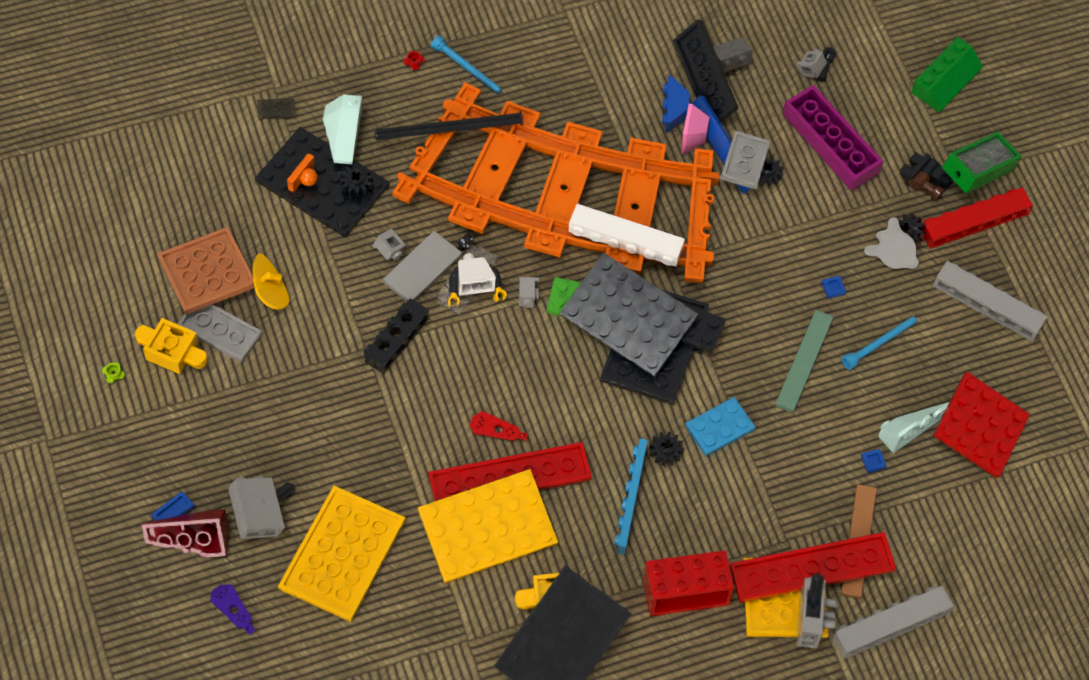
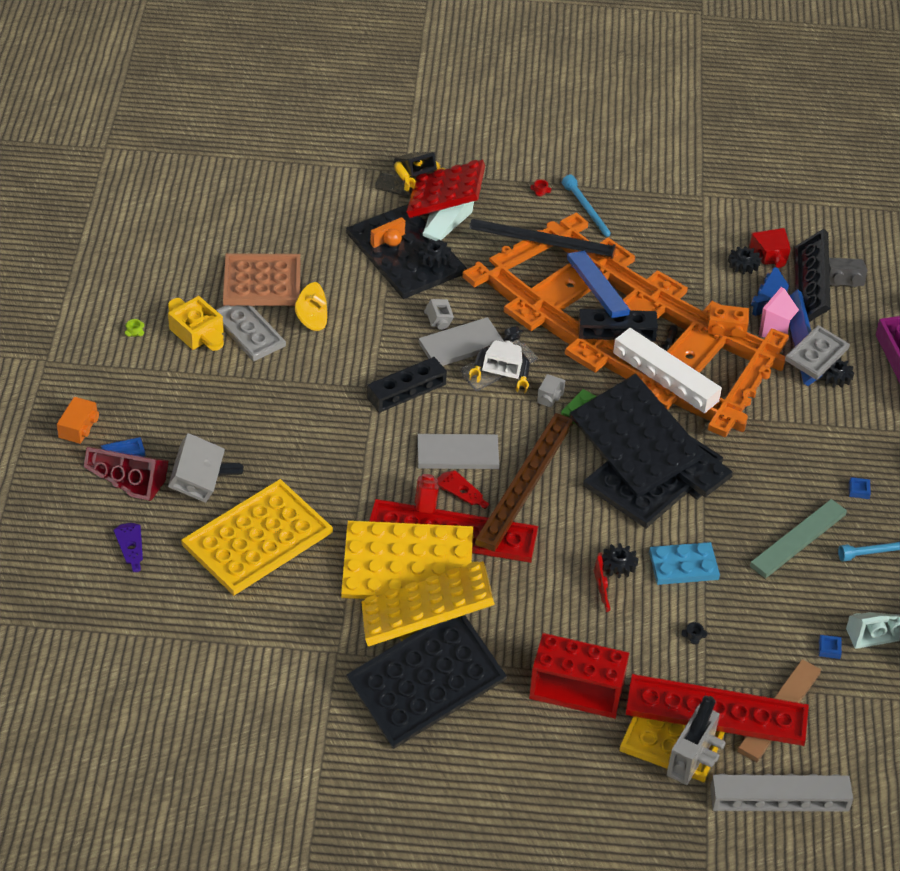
camera: 25 degrees right, 15 degrees down
dark azure plate [614,439,648,555] -> none
none -> orange brick [57,396,99,444]
none -> yellow plate [361,561,495,646]
none -> black torso [394,152,445,192]
none -> red plate [407,160,485,218]
none -> red brick [414,474,439,513]
none -> light grey tile [418,434,499,469]
none -> reddish brown plate [475,413,573,552]
none -> blue tile [567,251,630,318]
none -> black brick [578,309,658,341]
none -> red piece [593,553,611,612]
none -> black piece [661,326,678,351]
none -> black plate [681,622,707,645]
none -> orange brick [707,304,749,338]
none -> black gear [728,246,761,275]
none -> red torso [749,228,790,268]

